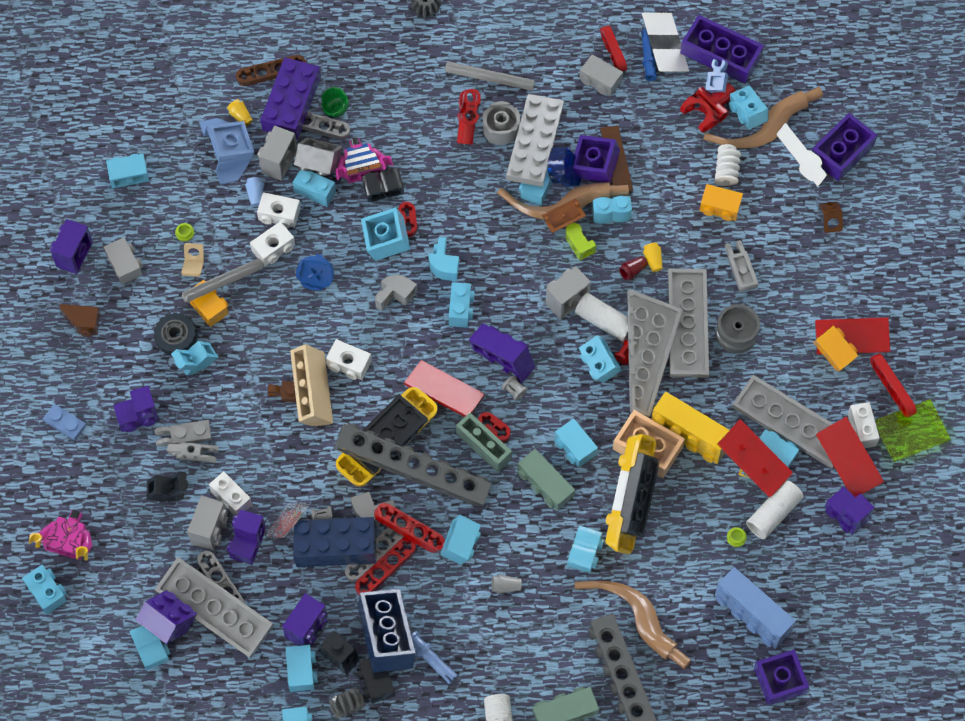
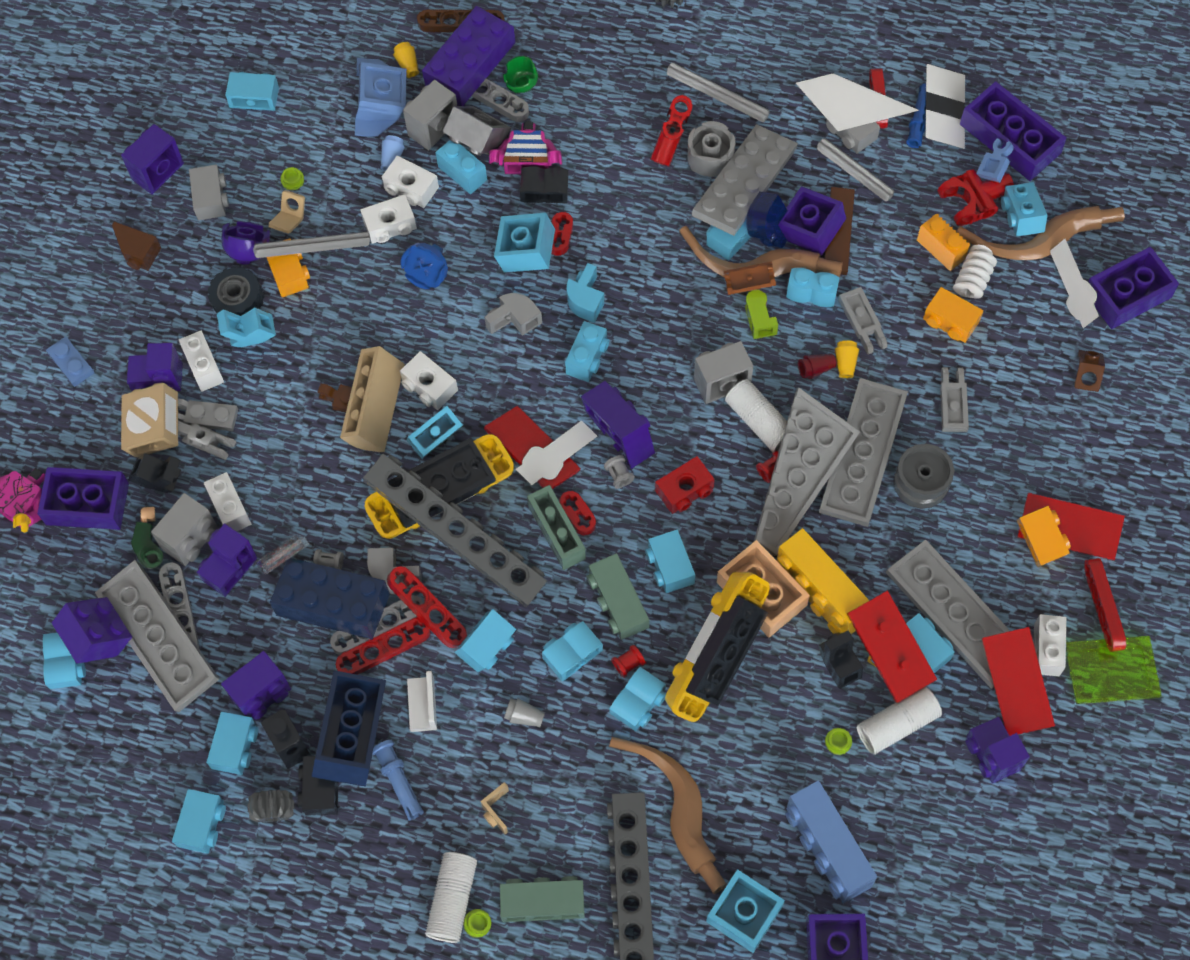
camera: 20 degrees right, 0 degrees up
medium azure brick [579,335,622,383] -> none
none -> dark purple brick [37,467,129,530]
none -> tan brick [121,383,178,457]
none -> dark green arm [131,507,163,569]
none -> white brick [179,330,224,392]
none -> dark purple cylinder [221,221,270,265]
none -> medium azure brick [407,406,463,459]
none -> white panel [407,671,437,732]
none -> tan bracket [480,782,509,835]
none -> white sticker [516,421,597,485]
none -> medium azure brick [542,621,603,681]
none -> red bush [611,645,646,678]
none -> red brick [655,456,715,514]
none -> medium azure brick [706,869,785,953]
none -> white sticker [796,74,919,131]
none -> light grey axle [817,138,894,201]
none -> black brick [819,631,863,689]
none -> light grey hinge [838,287,888,354]
none -> light orange brick [917,214,970,271]

